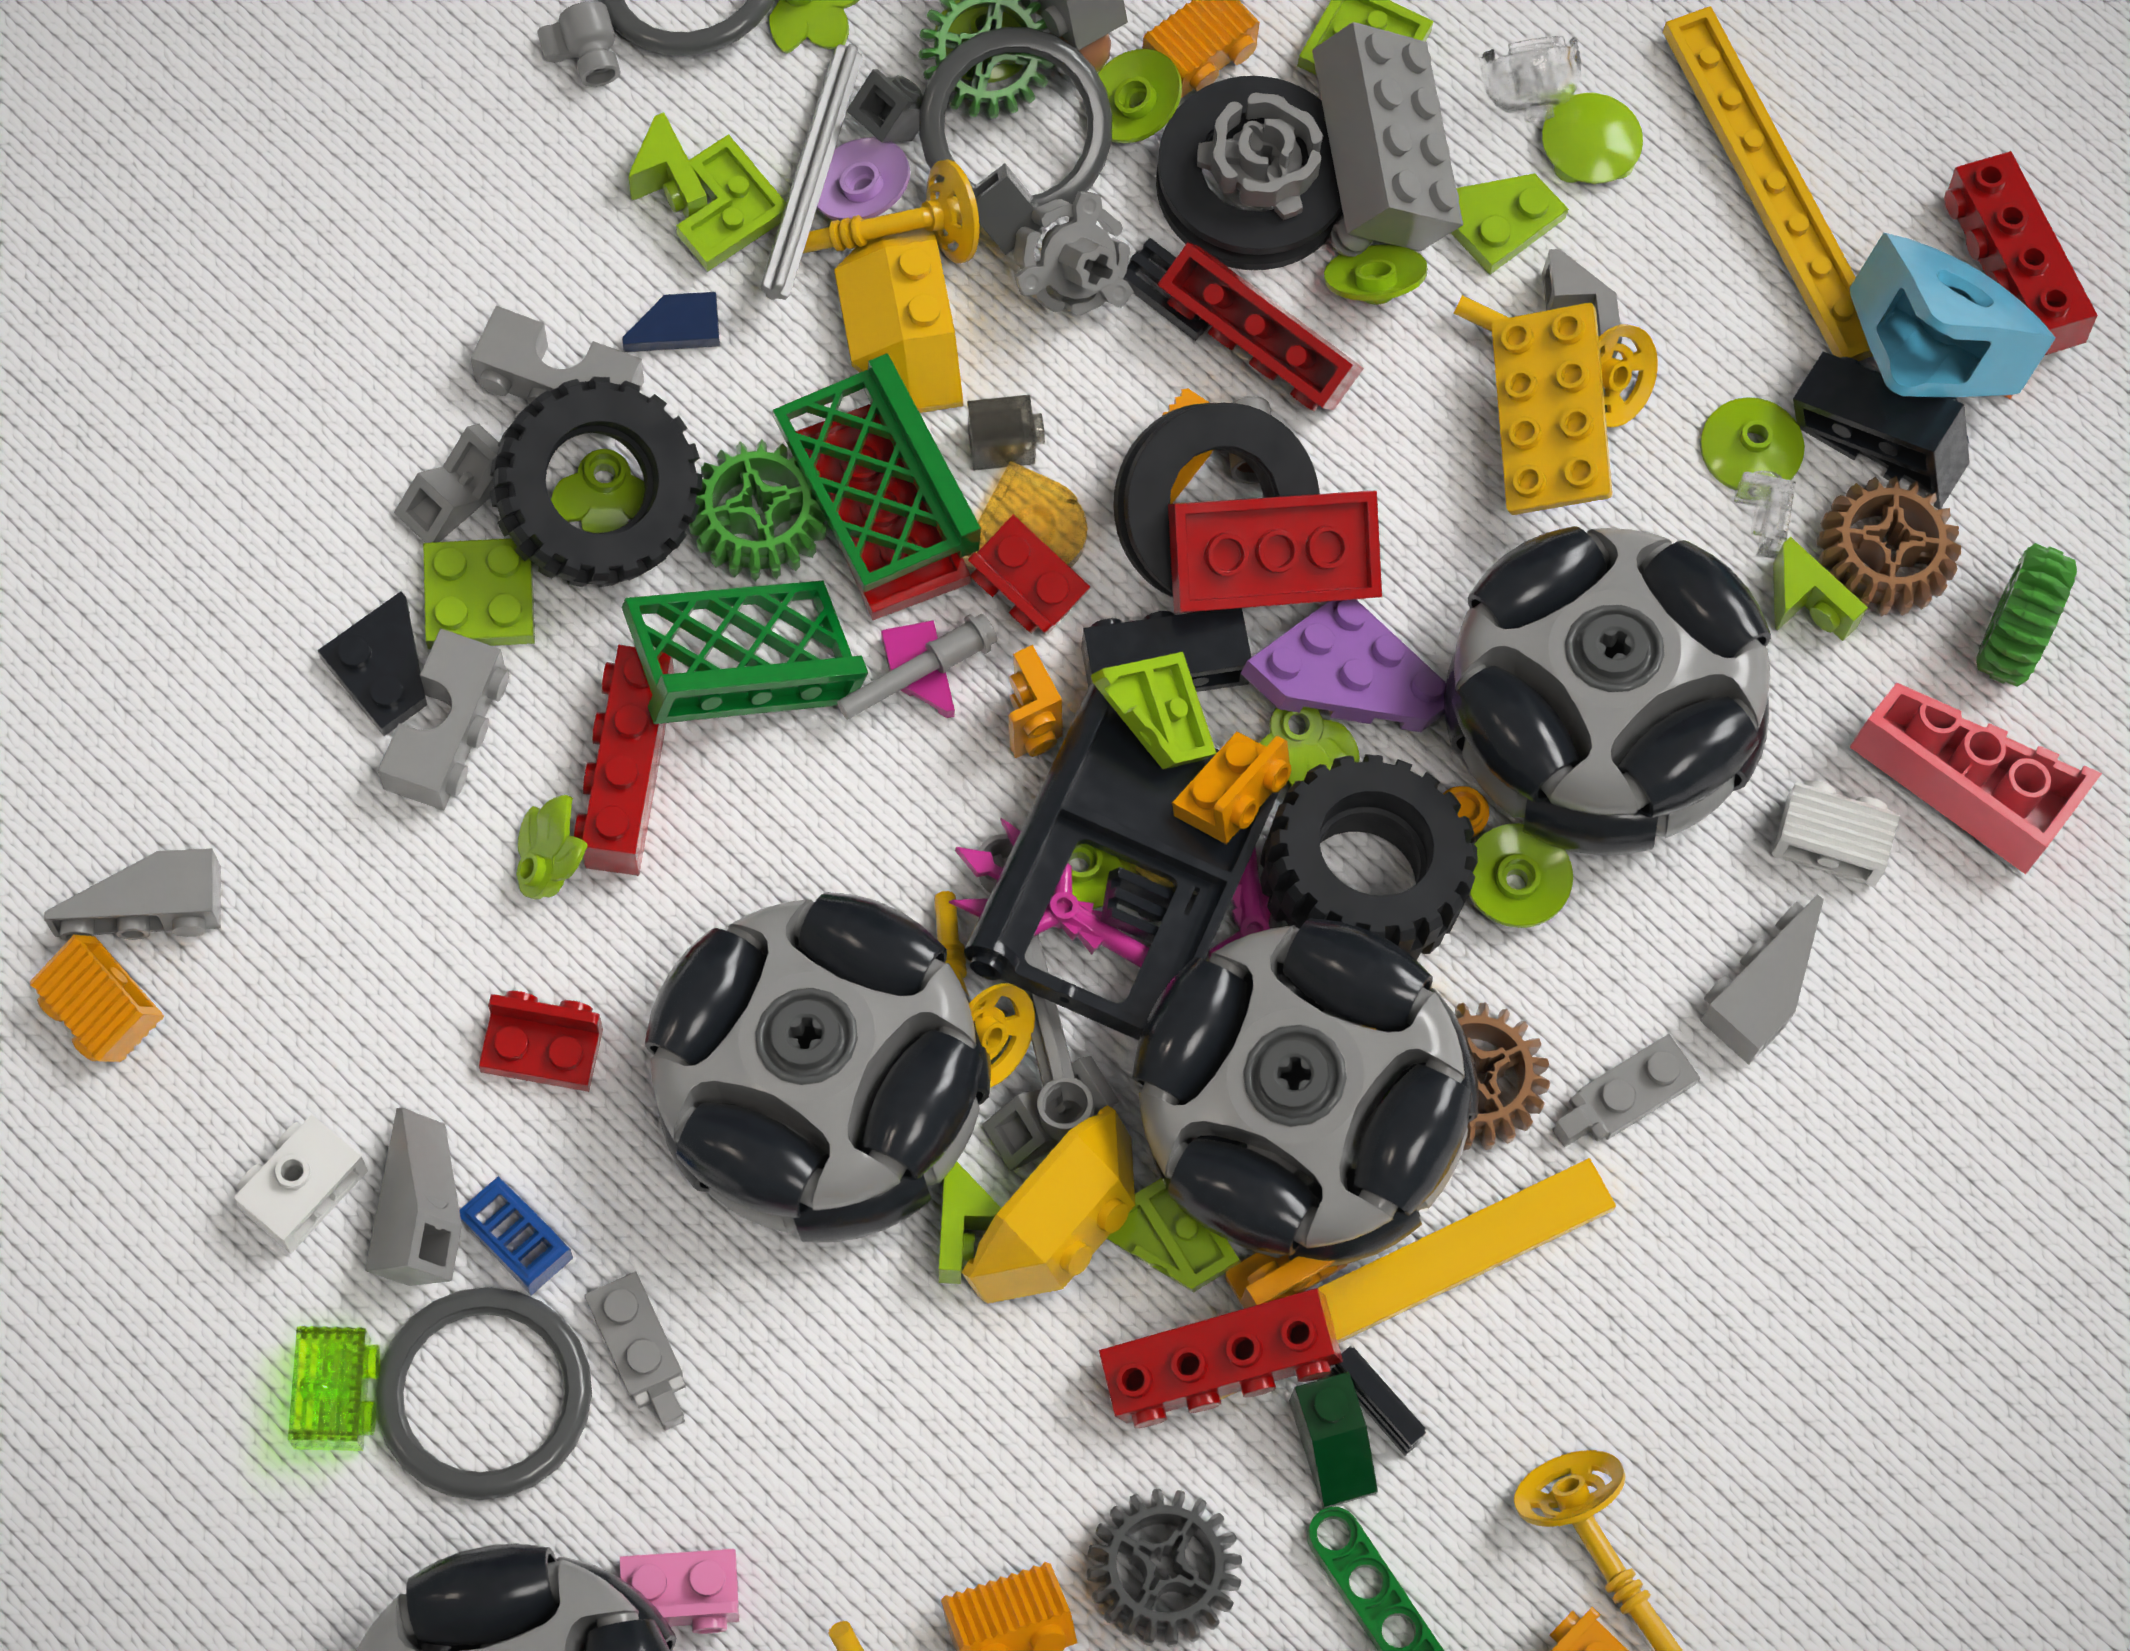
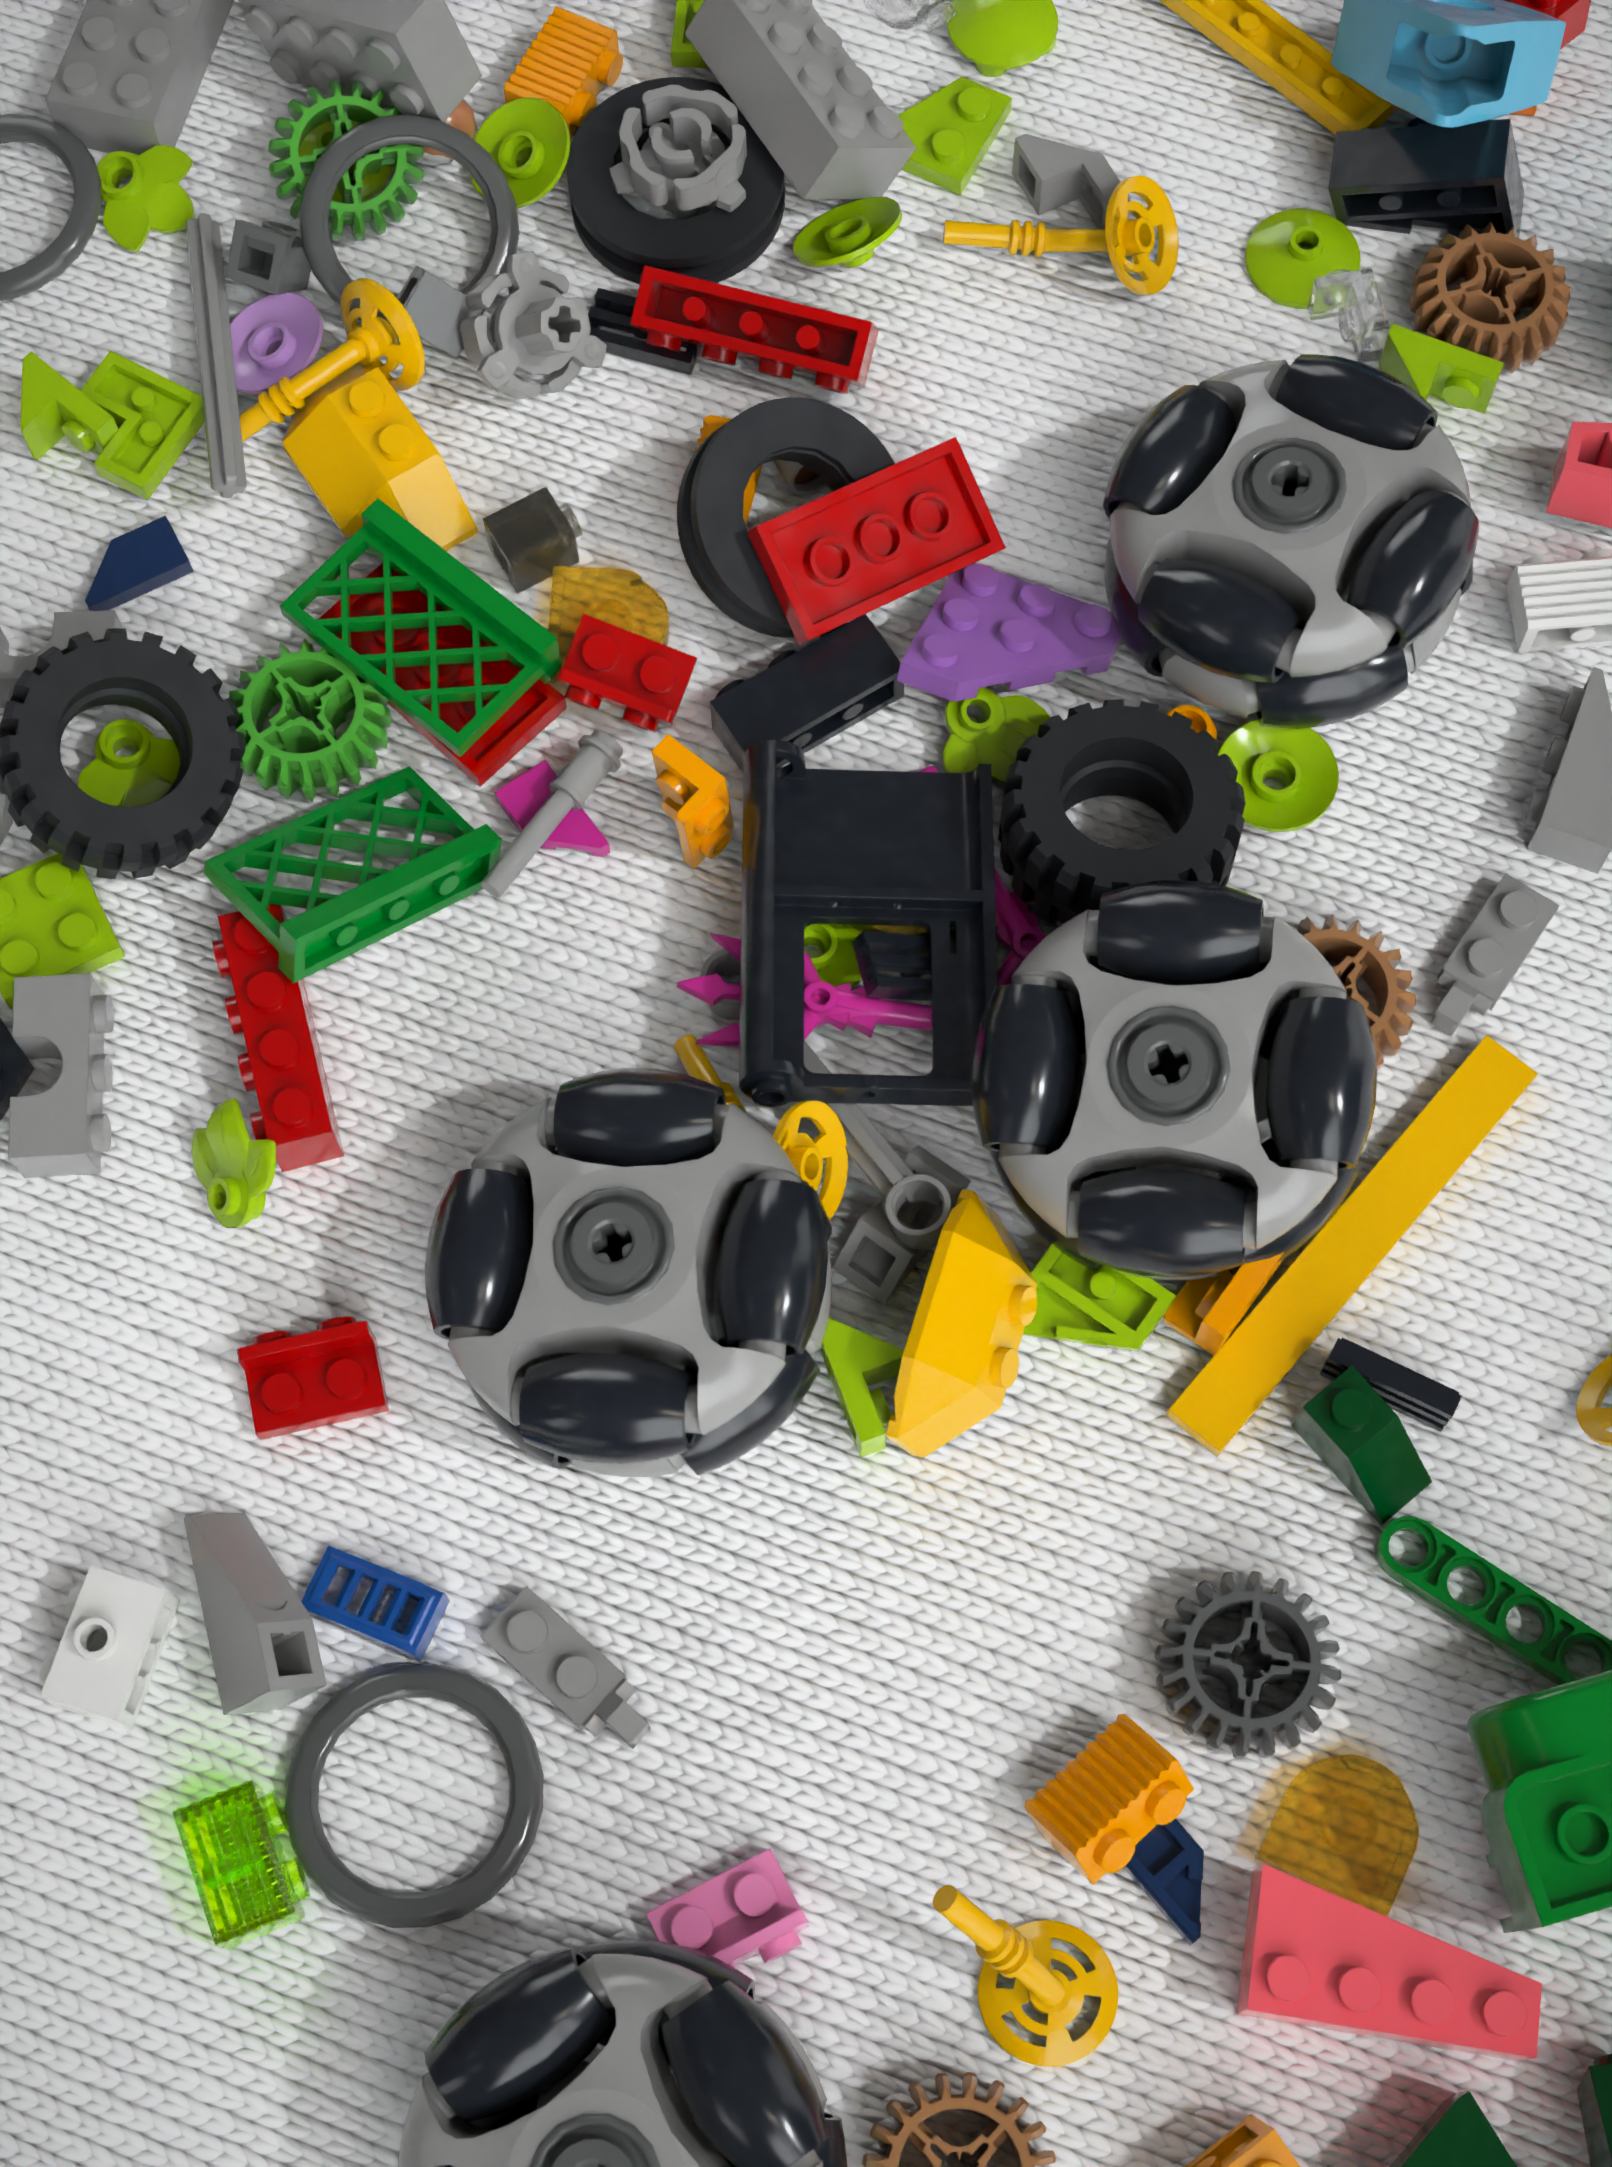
camera: 15 degrees left, 0 degrees up
lime wing [1090,652,1216,769] -> none
red brick [1099,1288,1343,1428] -> none
light orange bracket [1172,731,1291,844] -> none
light grey hinge [1330,214,1373,257] -> none
yellow bracket [1492,303,1613,515] -> none

